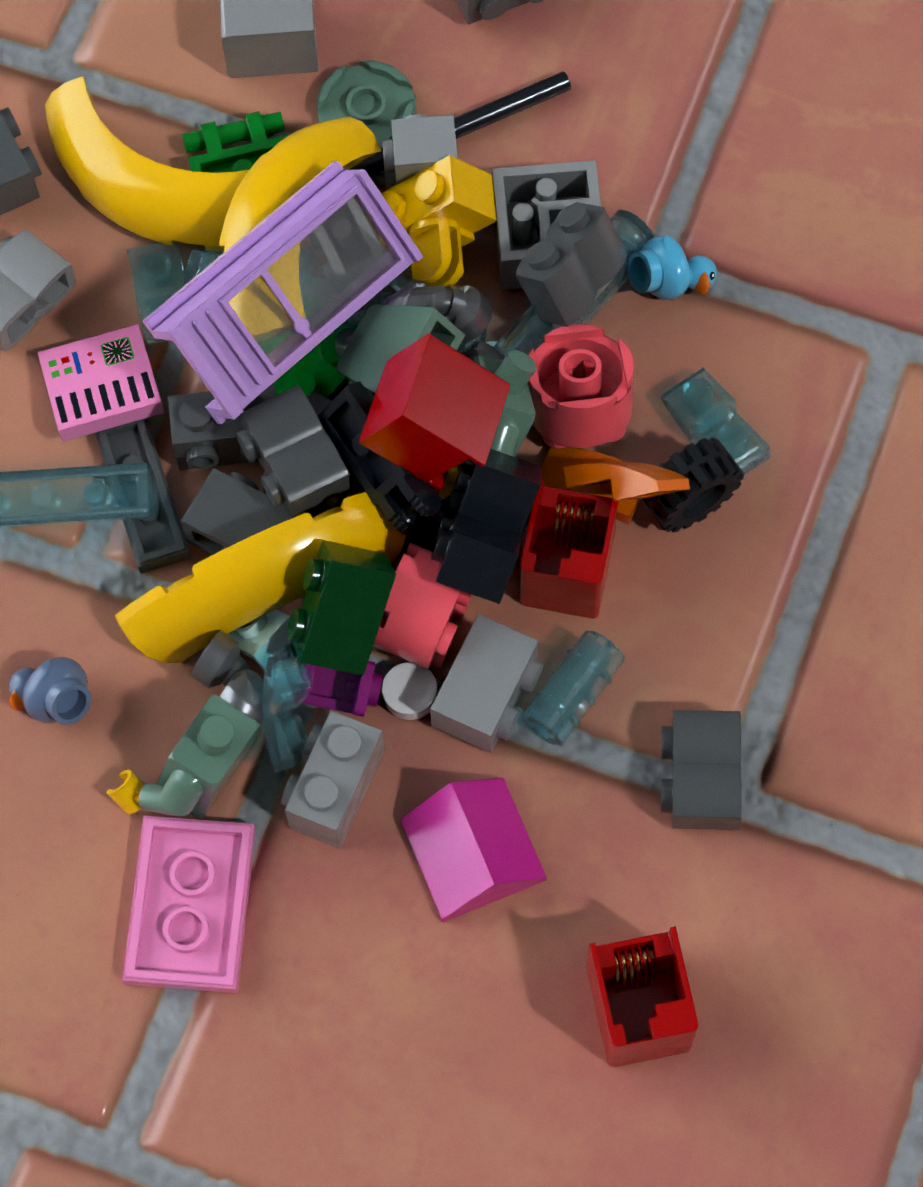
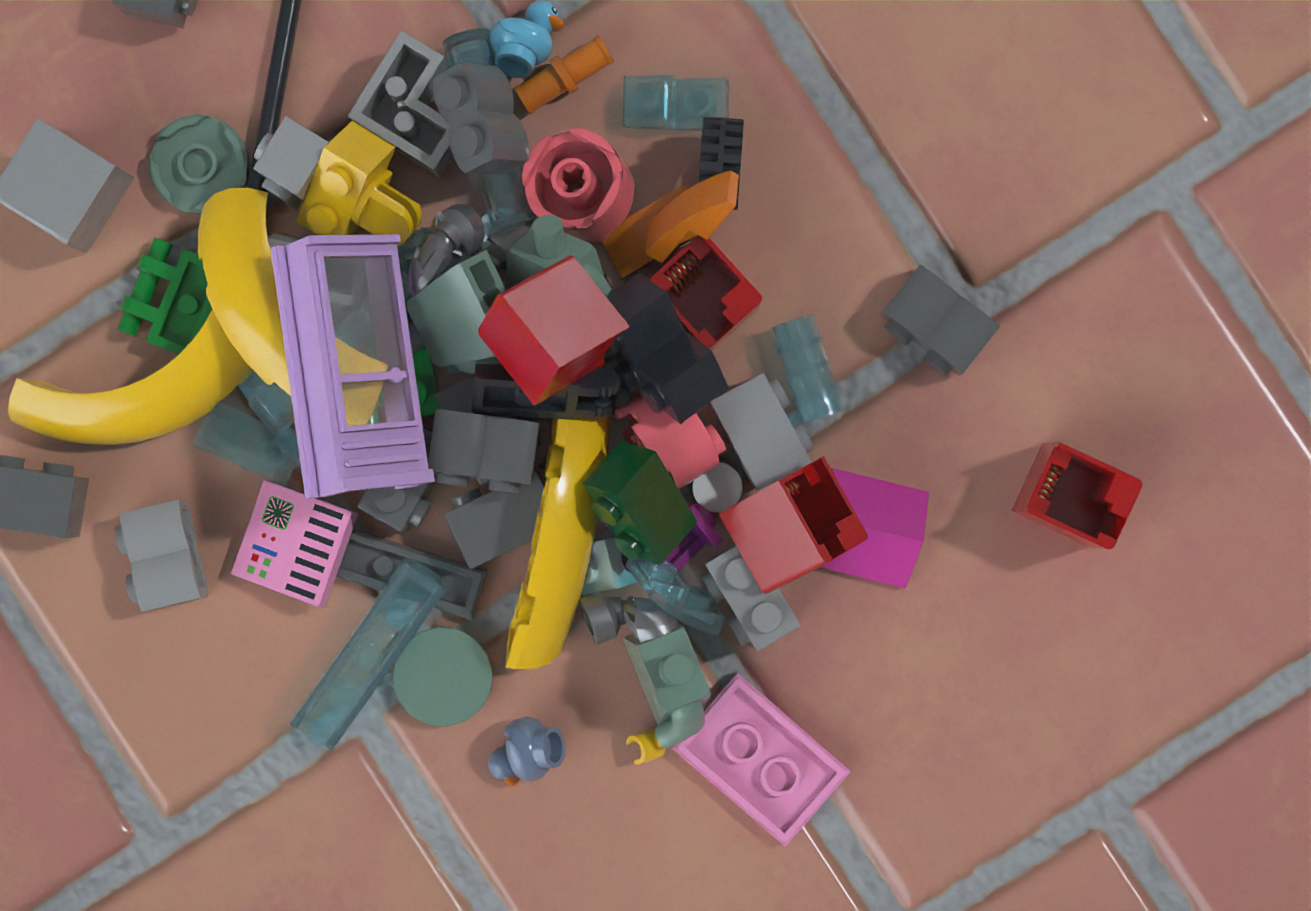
camera: 50 degrees left, 20 degrees up
none -> sand green tile [393,626,494,727]
none -> orange pin [514,35,614,114]
none -> red piece [719,456,868,594]

